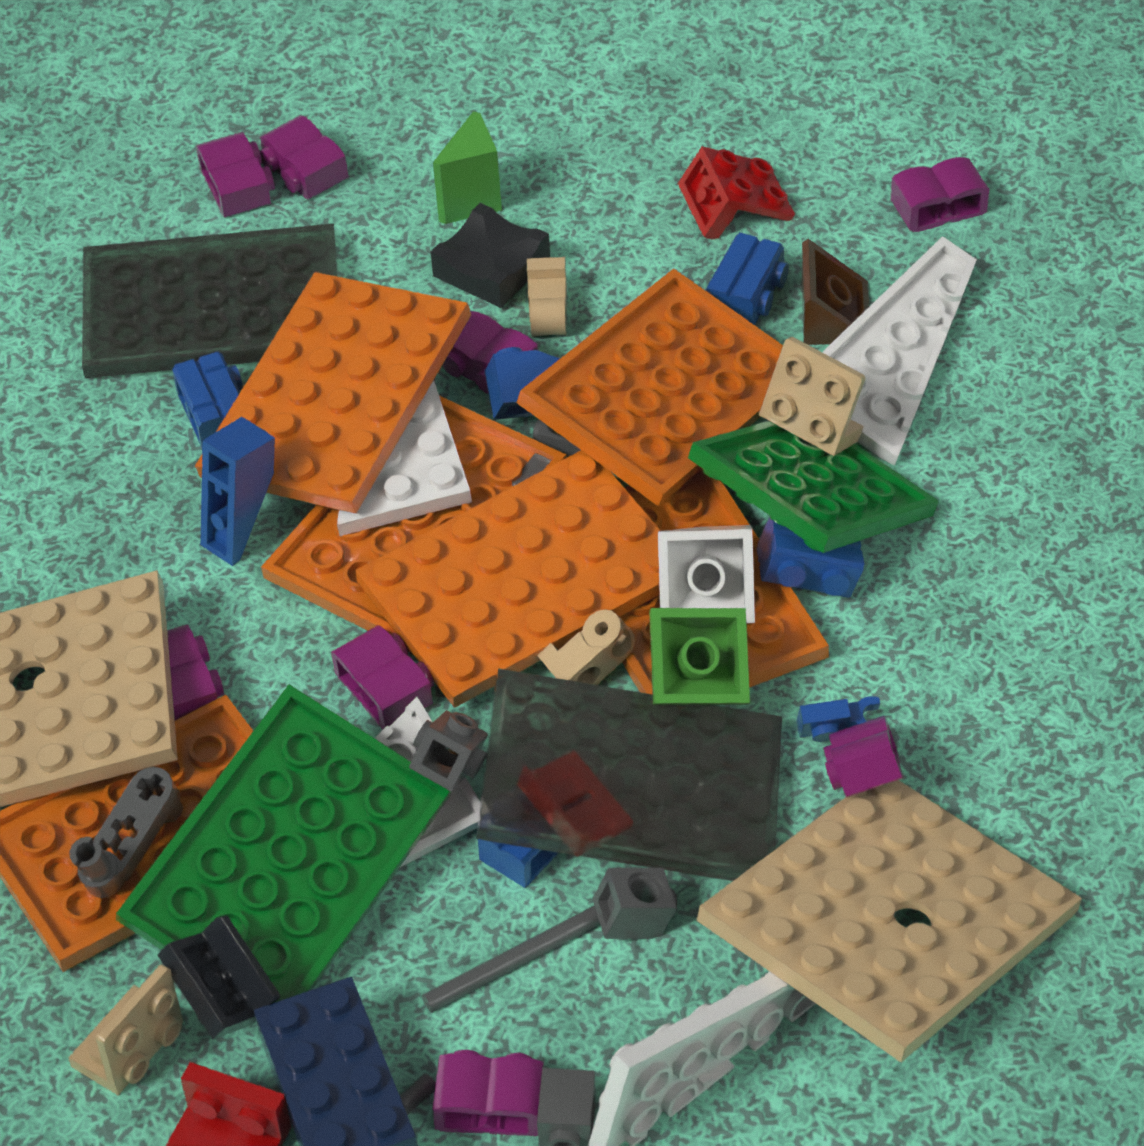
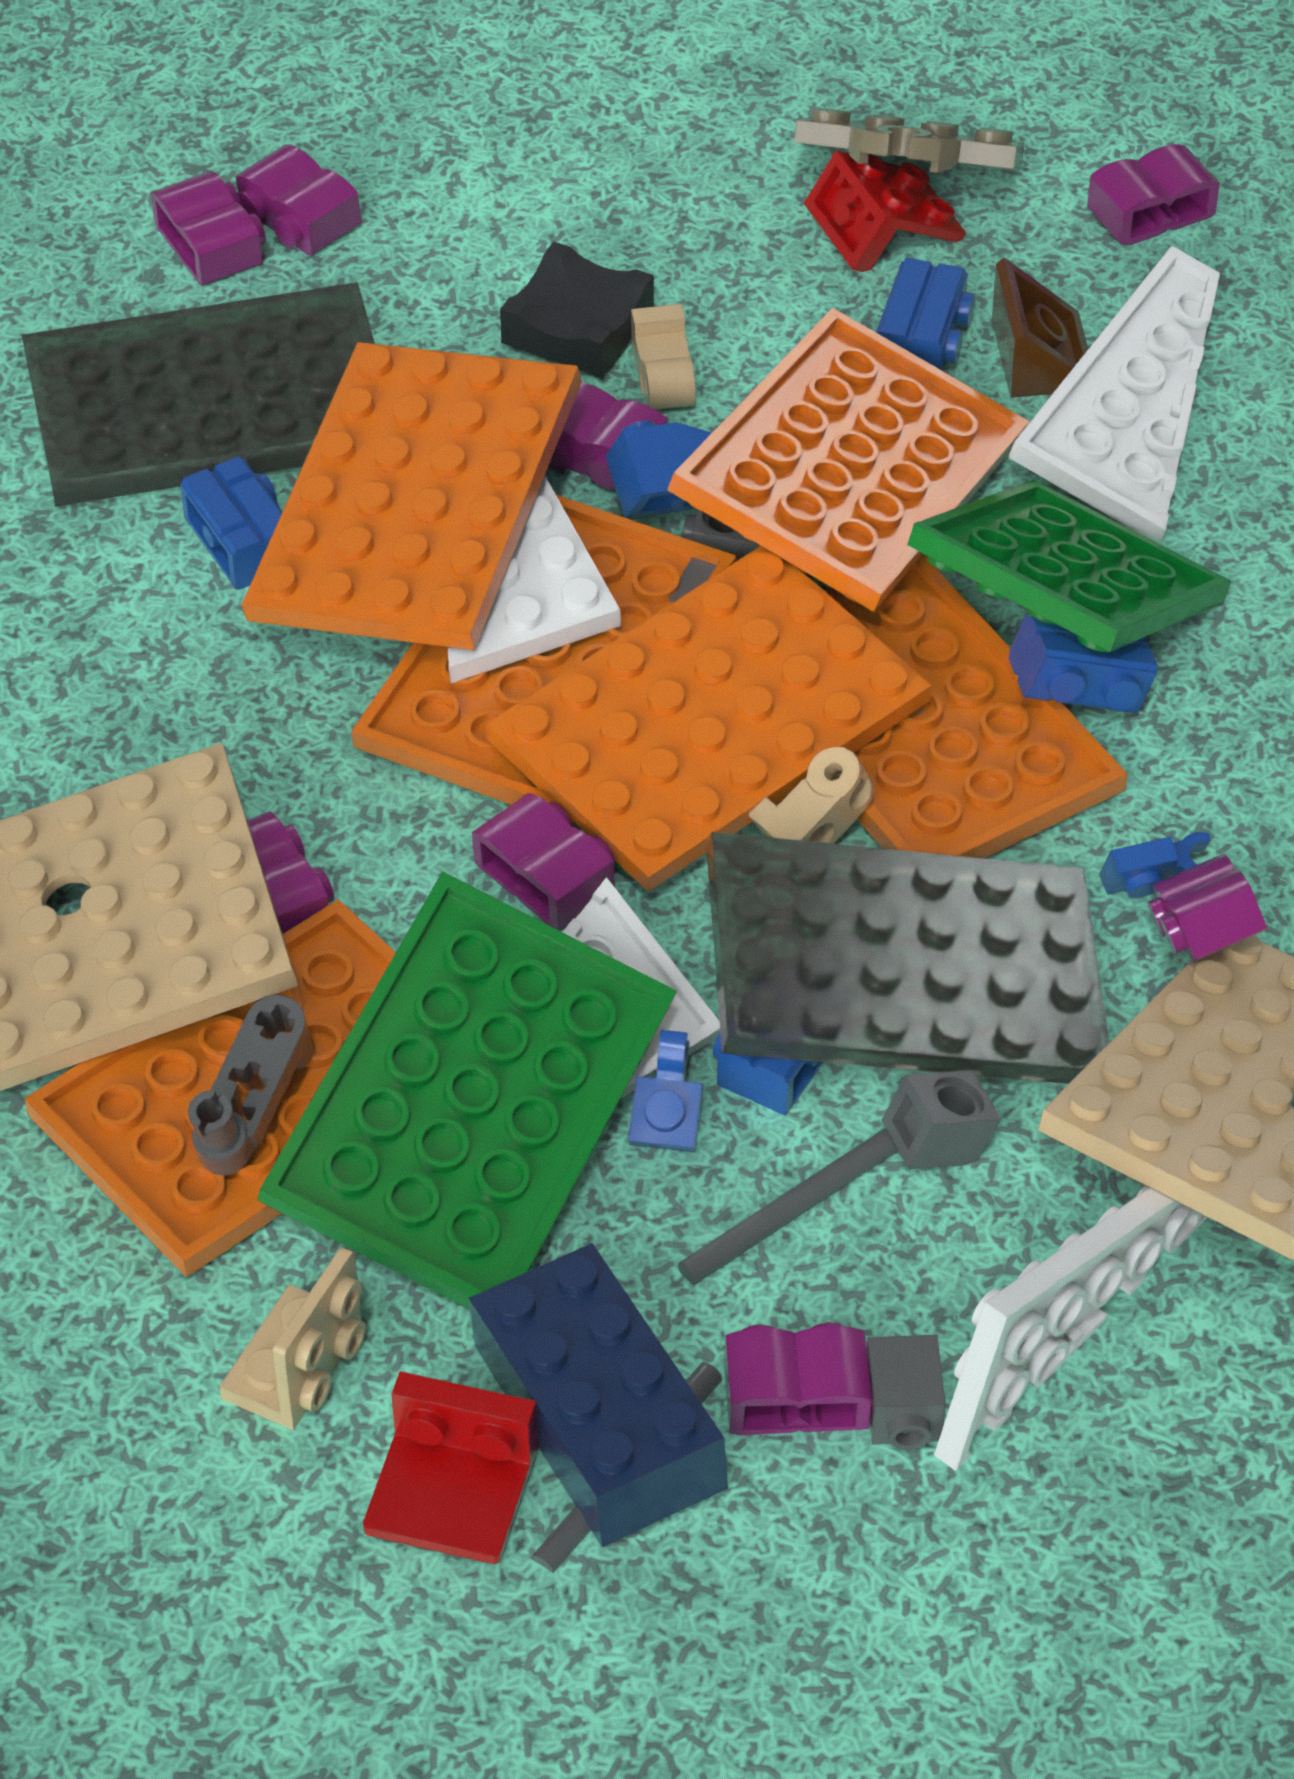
camera: 10 degrees left, 0 degrees up
black bracket [157,915,280,1039] -> none
blue slope [200,417,275,566] -> none
dark grey brick [409,710,489,792] -> none
bright green slope [433,111,502,224] -> none
clear red piece [517,750,634,857] -> none
bright green slope [649,608,750,705] -> none
white slope [658,525,755,623] -> none
tan bracket [759,337,866,456] -> none
none -> plate [628,1030,703,1152]
none -> dark tan plate [794,108,1025,173]

